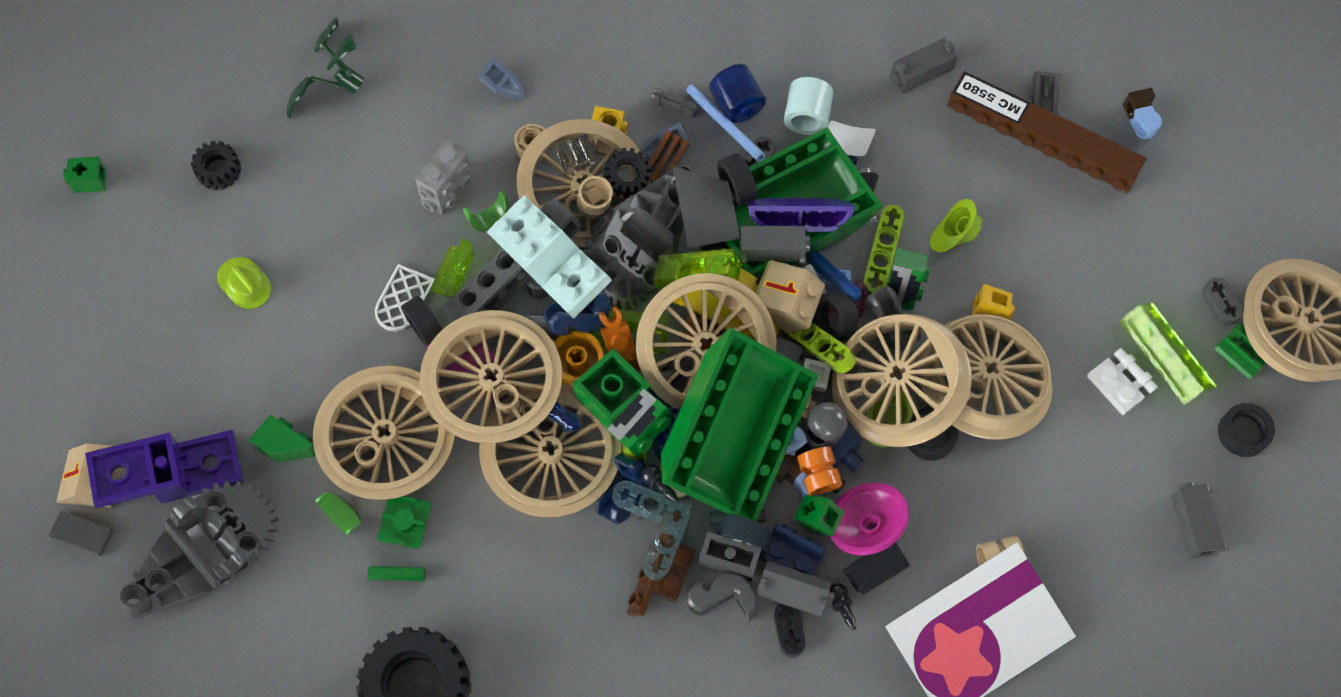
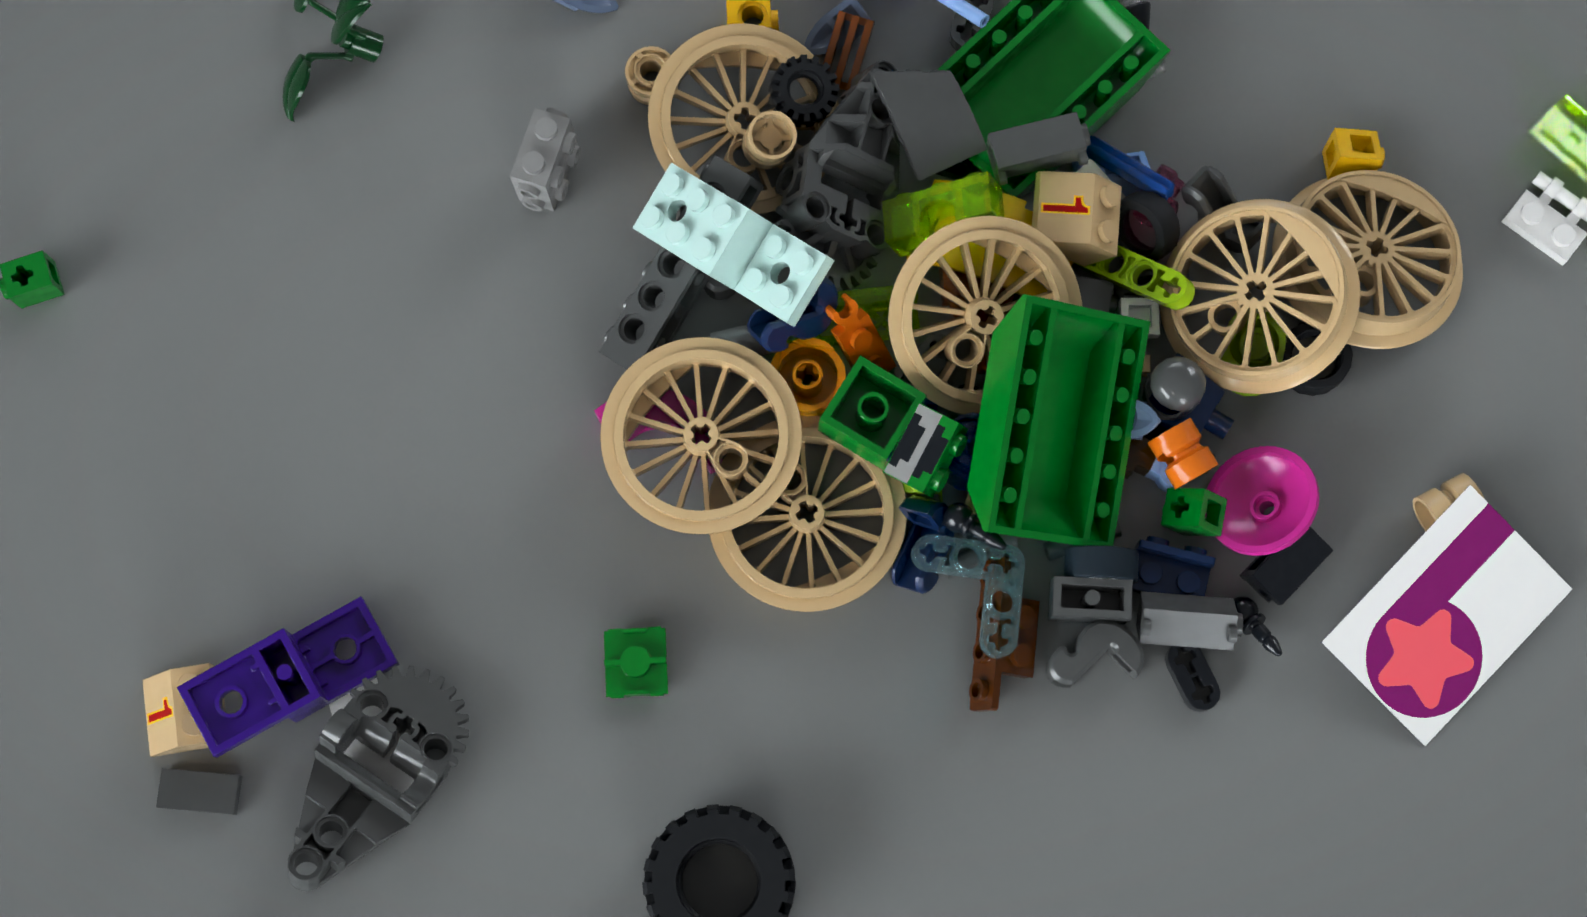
camera: 10 degrees left, 10 degrees up
black tyre [191,141,241,190] -> none
lime piece [217,257,271,309] -> none
green slope [249,414,315,463] -> none
tan piece [313,366,455,500] -> none
bright green helmet [315,492,361,536] -> none
green piece [367,566,426,582] -> none
white window [375,264,436,332] -> none
black tyre [401,295,443,347] -> none
clear neon green bracket [431,239,475,298] -> none
bright green helmet [463,190,509,232] -> none
clear blue pin [547,401,582,434] -> none
clear smoke brick [556,134,598,175] -> none
black tyre [717,153,757,206] -> none
dark purple brick [748,198,854,232] -> none
lime beam [862,205,904,296] -> none
brick [887,248,931,311] -> none
lime piece [930,199,983,253] -> none

